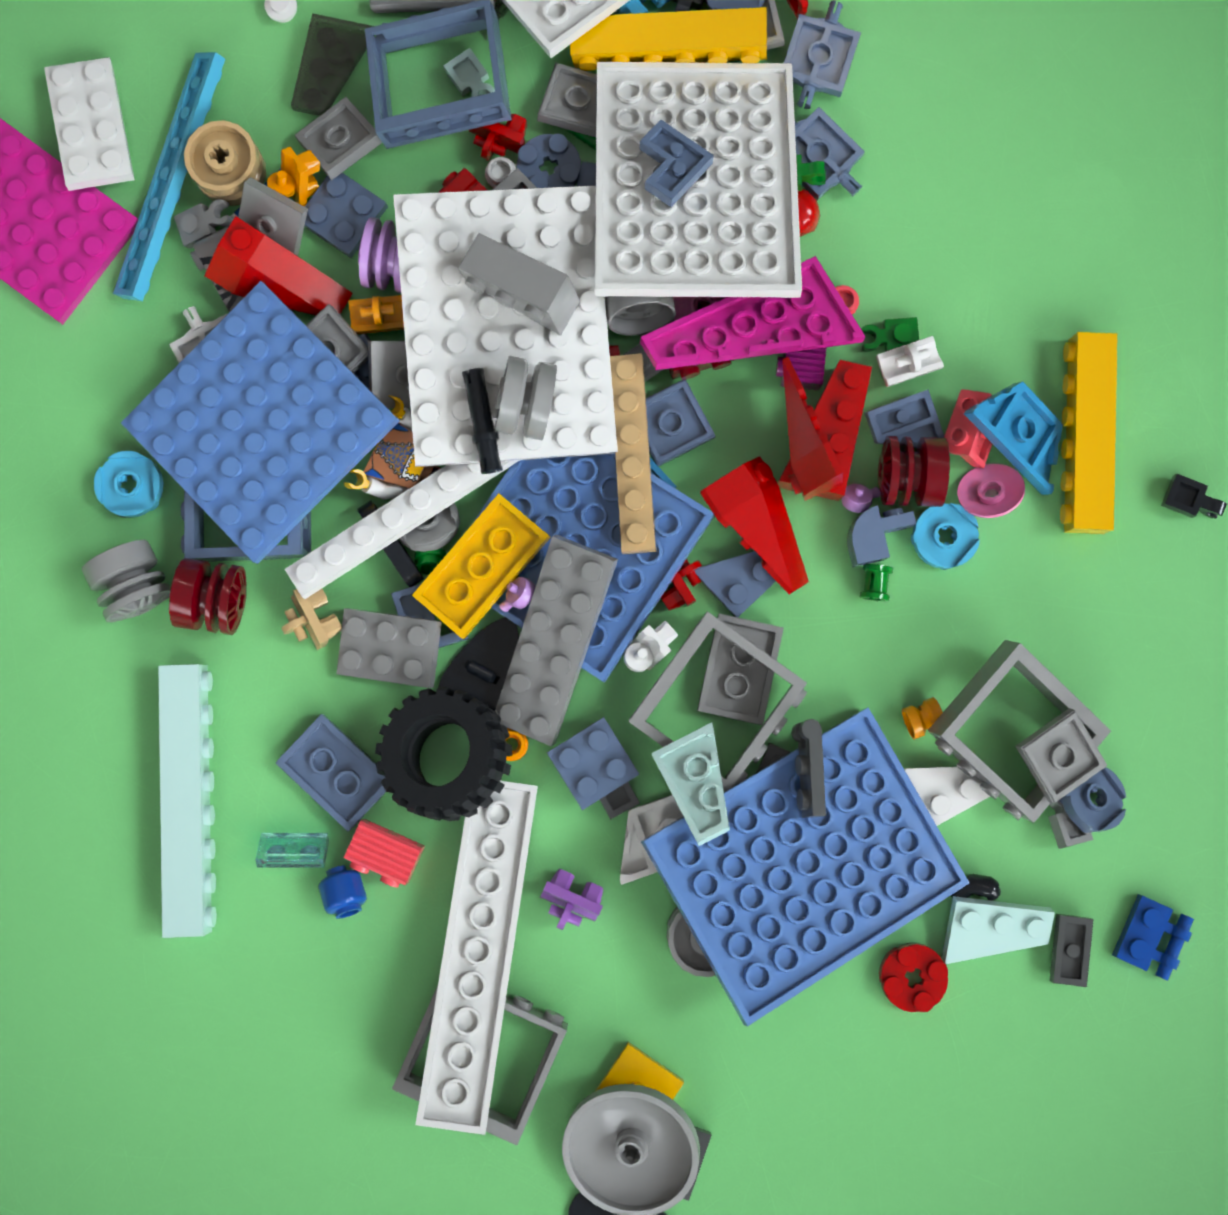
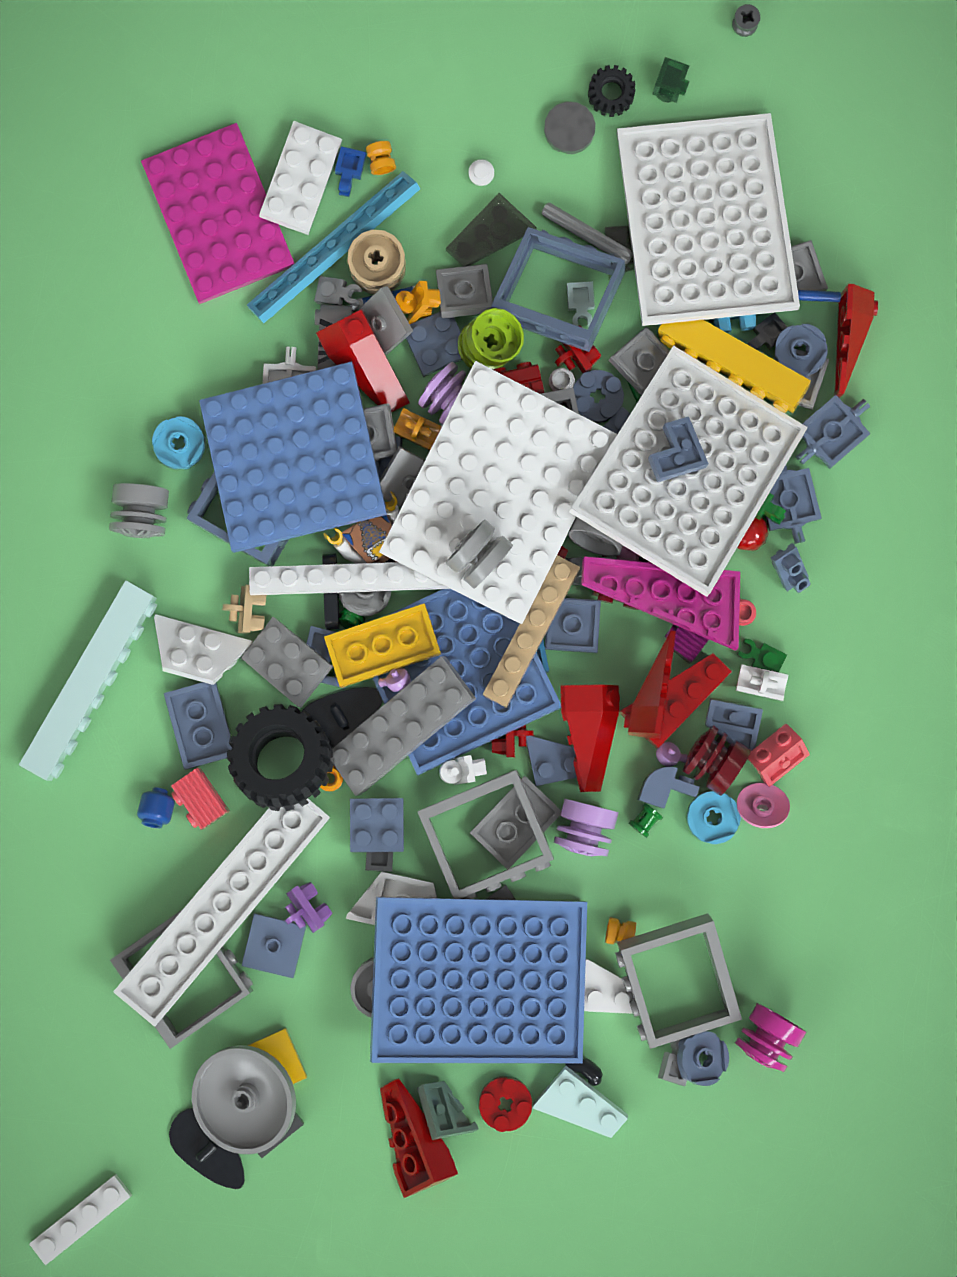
camera: 30 degrees right, 0 degrees up
dark red wheel [169,558,247,635] -> none
clear light blue plate [255,833,329,868] -> none
light grey wedge [458,233,580,336] -> none
black pin [462,368,503,474] -> none
light aqua wing [651,722,730,846] -> none
dark grey plate [791,719,826,818] -> none
dark azure wing [964,382,1063,495] -> none
light grey plate [1015,708,1108,804] -> none
dark grey plate [1049,913,1094,987] -> none
yellow brick [1060,332,1117,534] -> none
blue plate [1112,894,1194,981] -> none
black plate [1161,474,1227,519] -> none
none -> white wing [154,614,253,685]
none -> sand blue plate [242,913,306,978]
none -> blue plate [335,146,366,197]
none -> light orange wheel [366,141,396,175]
none -> red wedge [380,1079,458,1198]
none -> sand green wing [417,1081,478,1140]
none -> lime wheel [458,308,524,370]
none -> lavender wheel [553,798,619,857]
none -> dark pink wheel [735,1003,807,1072]
none -> sand blue hips [771,543,811,593]

